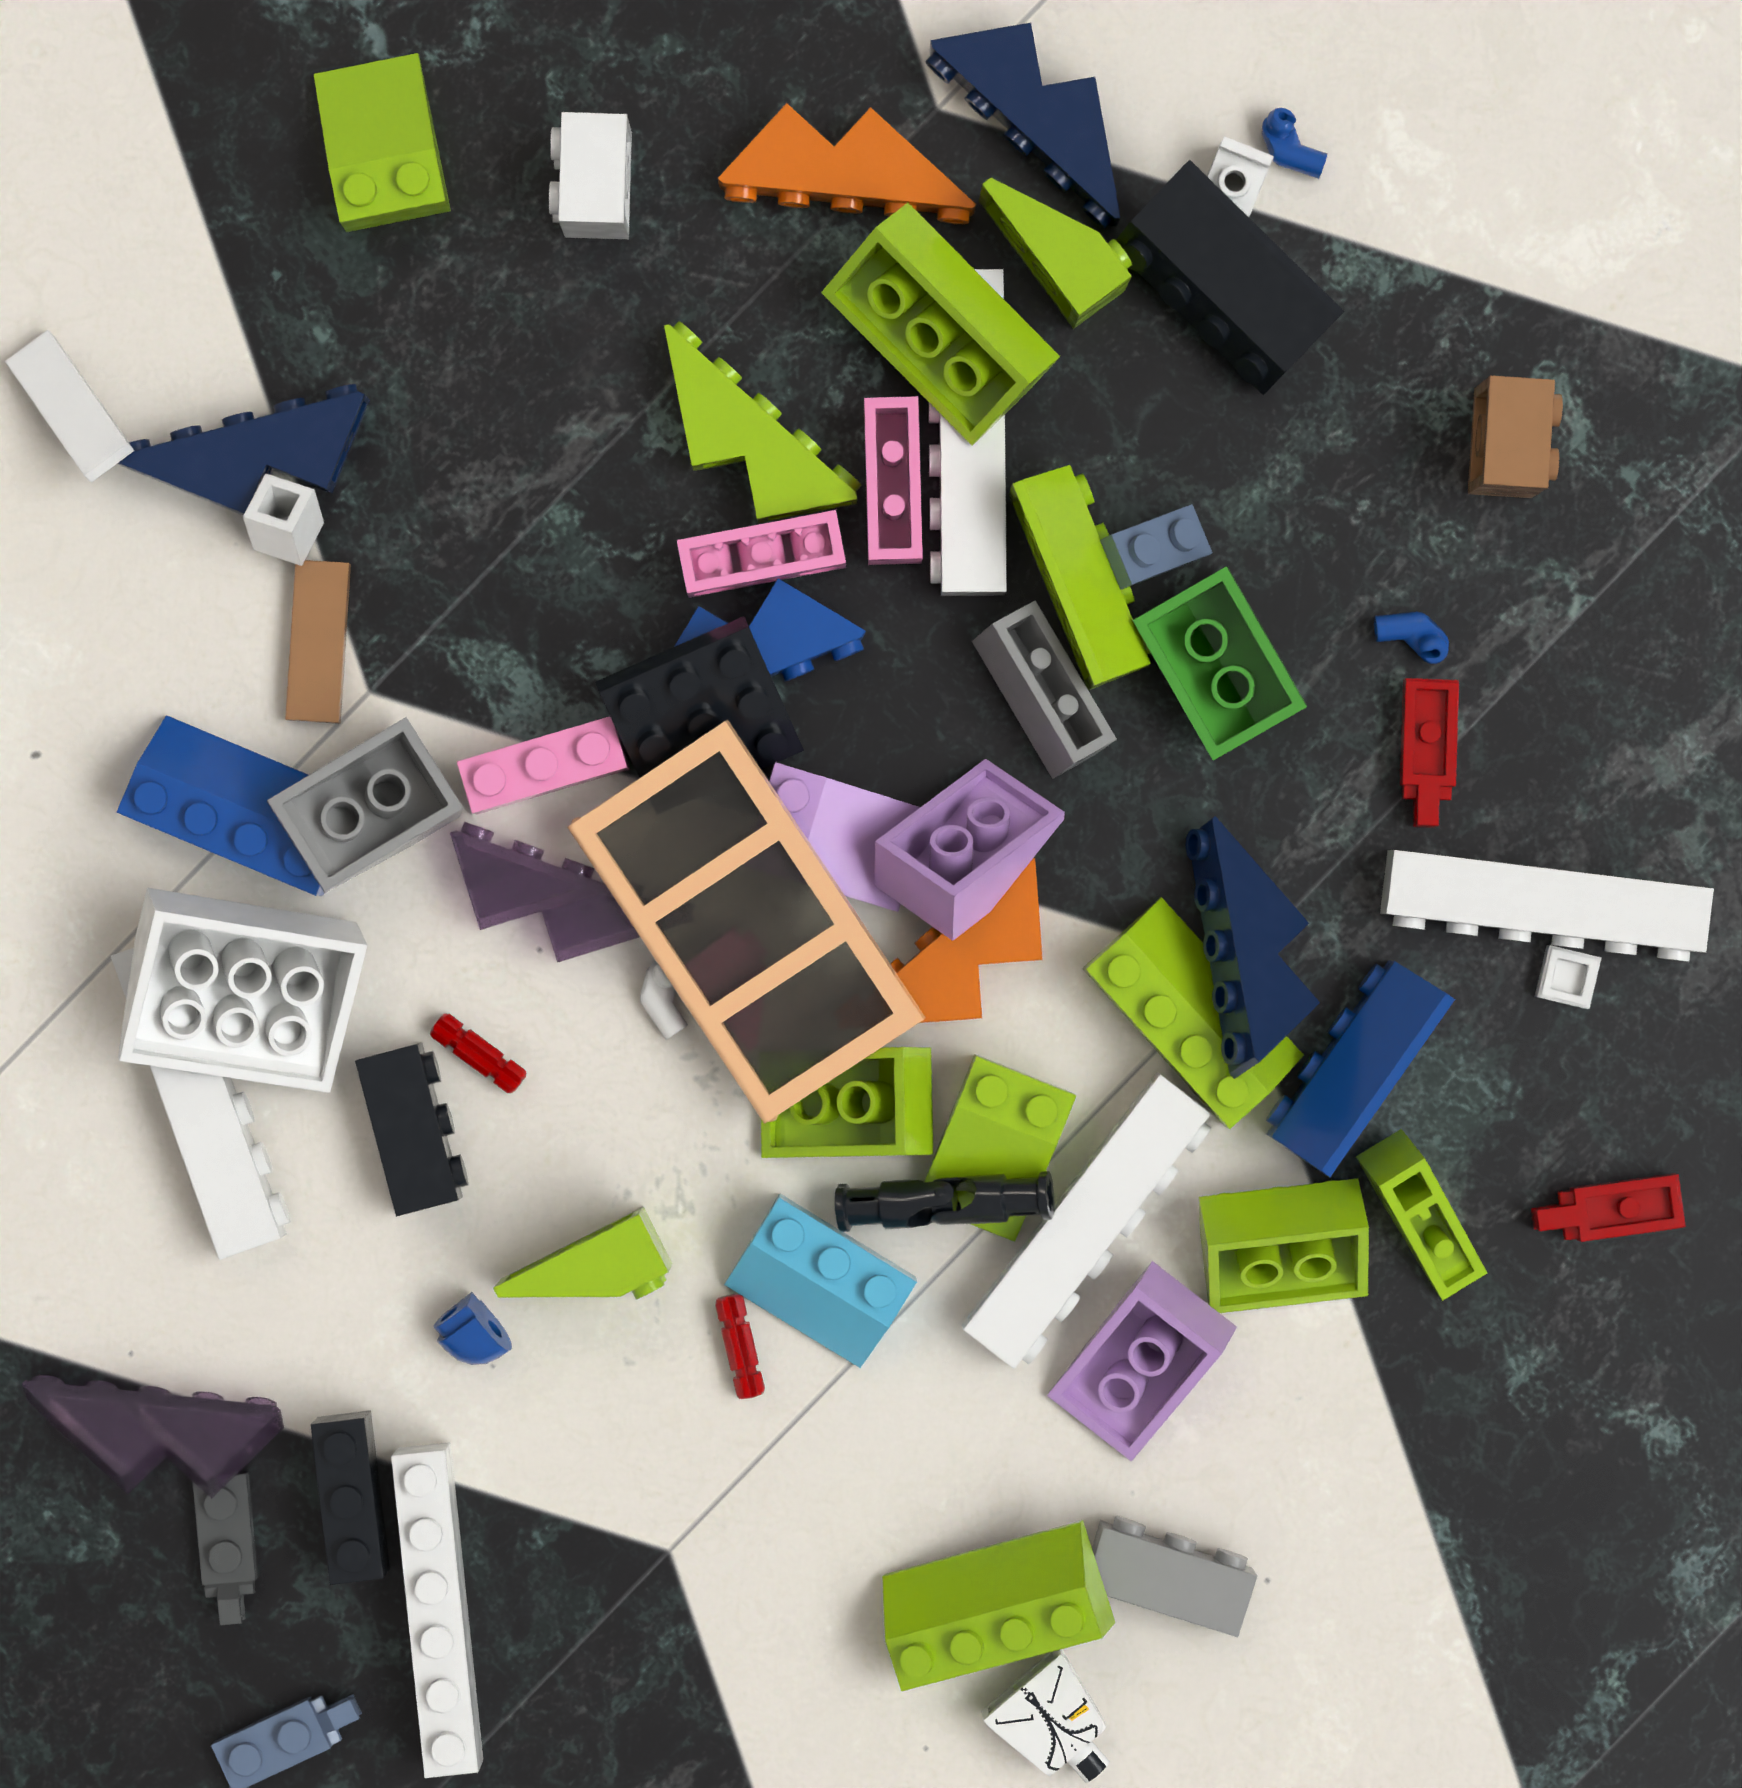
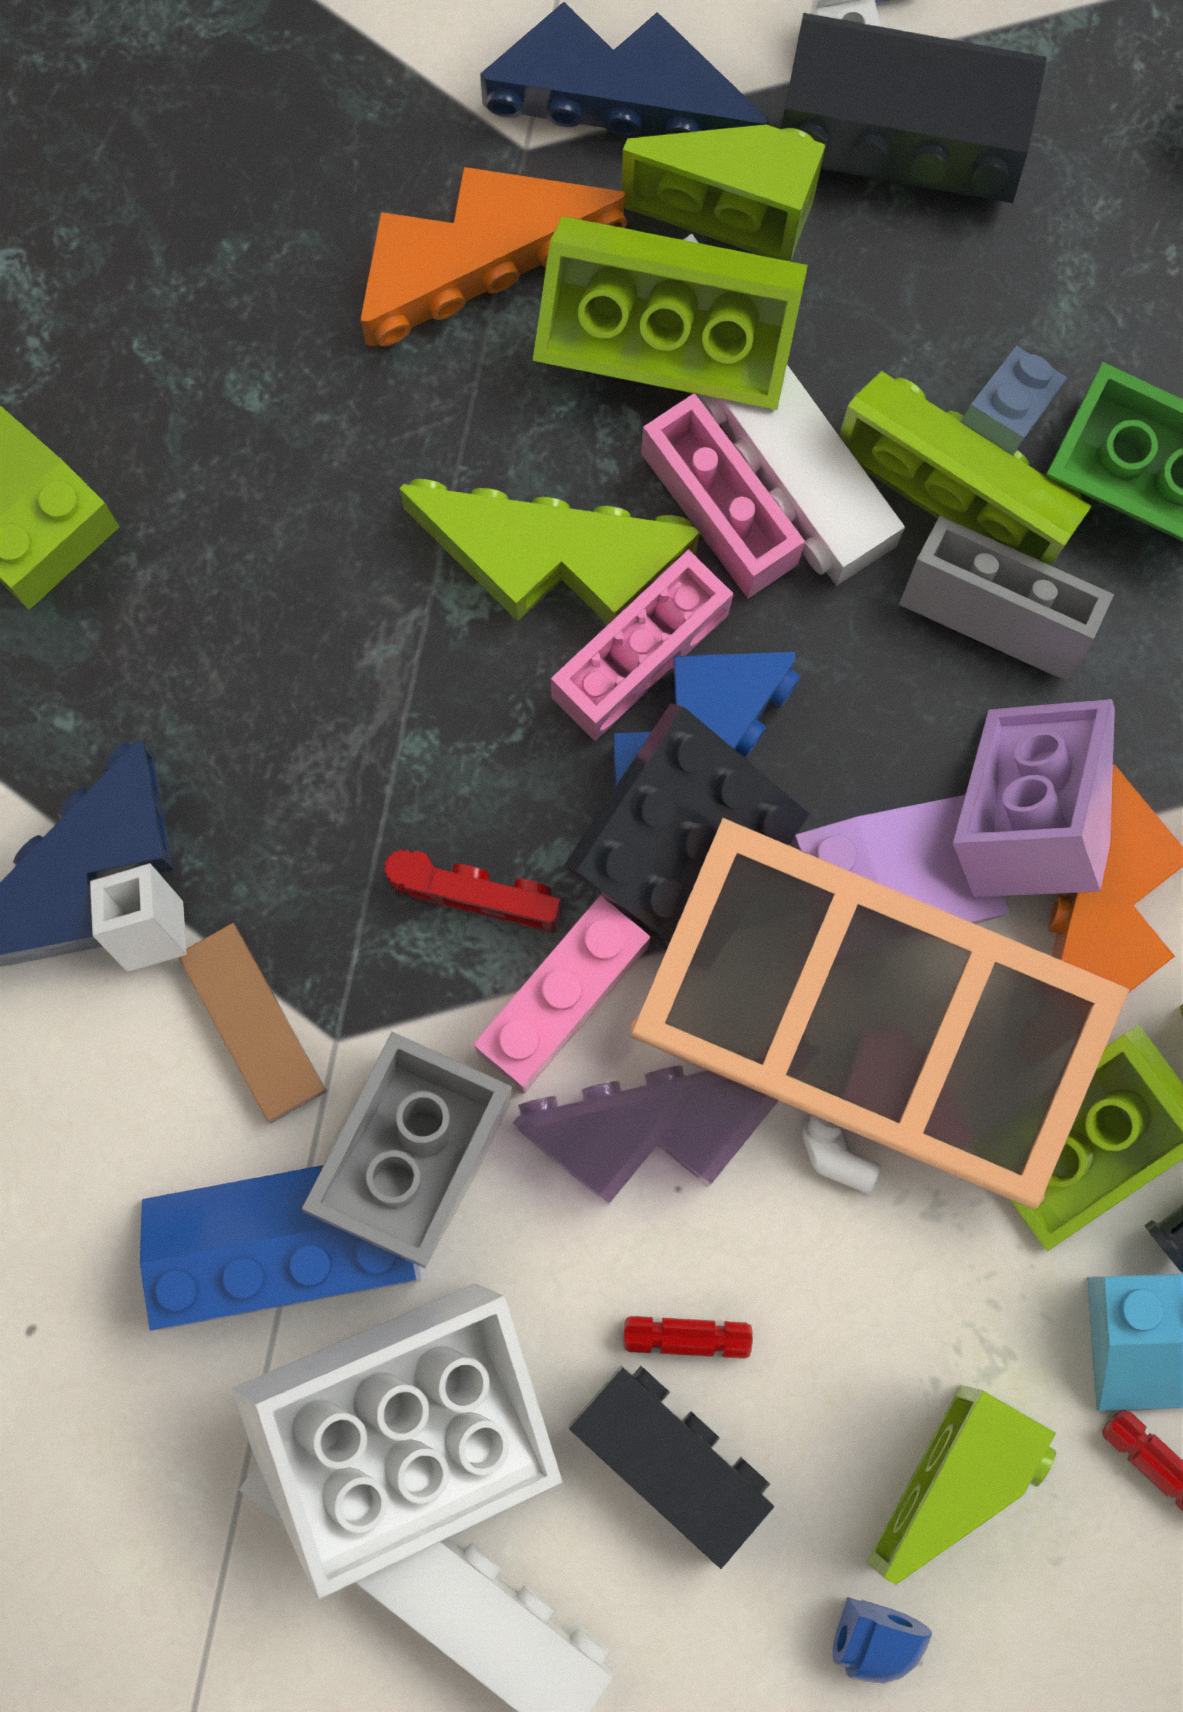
camera: 35 degrees left, 10 degrees down
white brick [549,112,632,239] -> none
none -> red hinge [383,849,562,933]

